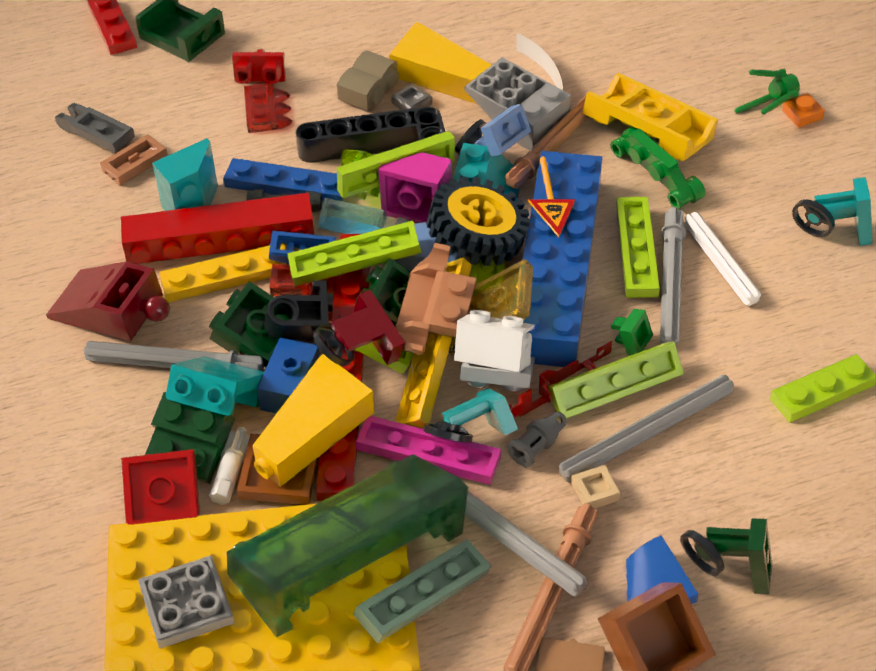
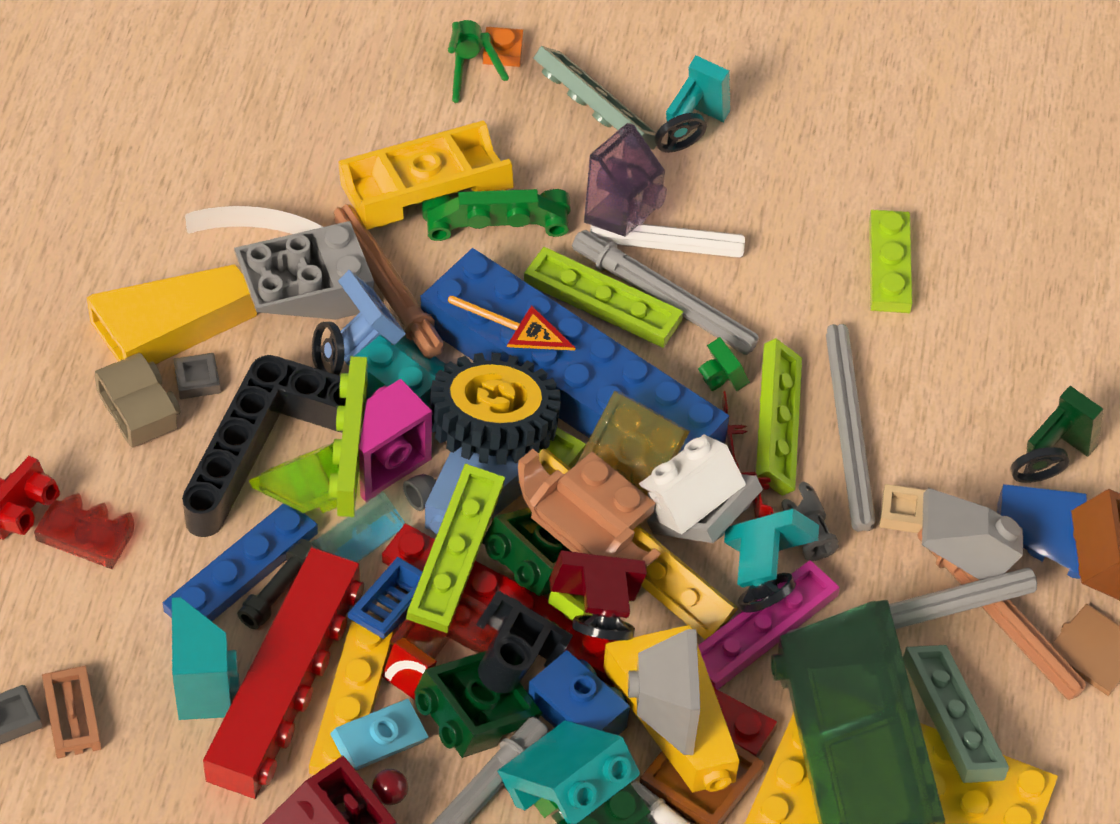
camera: 65 degrees left, 5 degrees up
none -> medium azure plate [330,699,429,771]
none -> red tile [382,638,437,700]
none -> sand green plate [533,46,657,150]
none -> slope [584,123,667,237]
none -> light grey slope [628,629,700,755]
none -> light grey slope [922,488,1023,580]

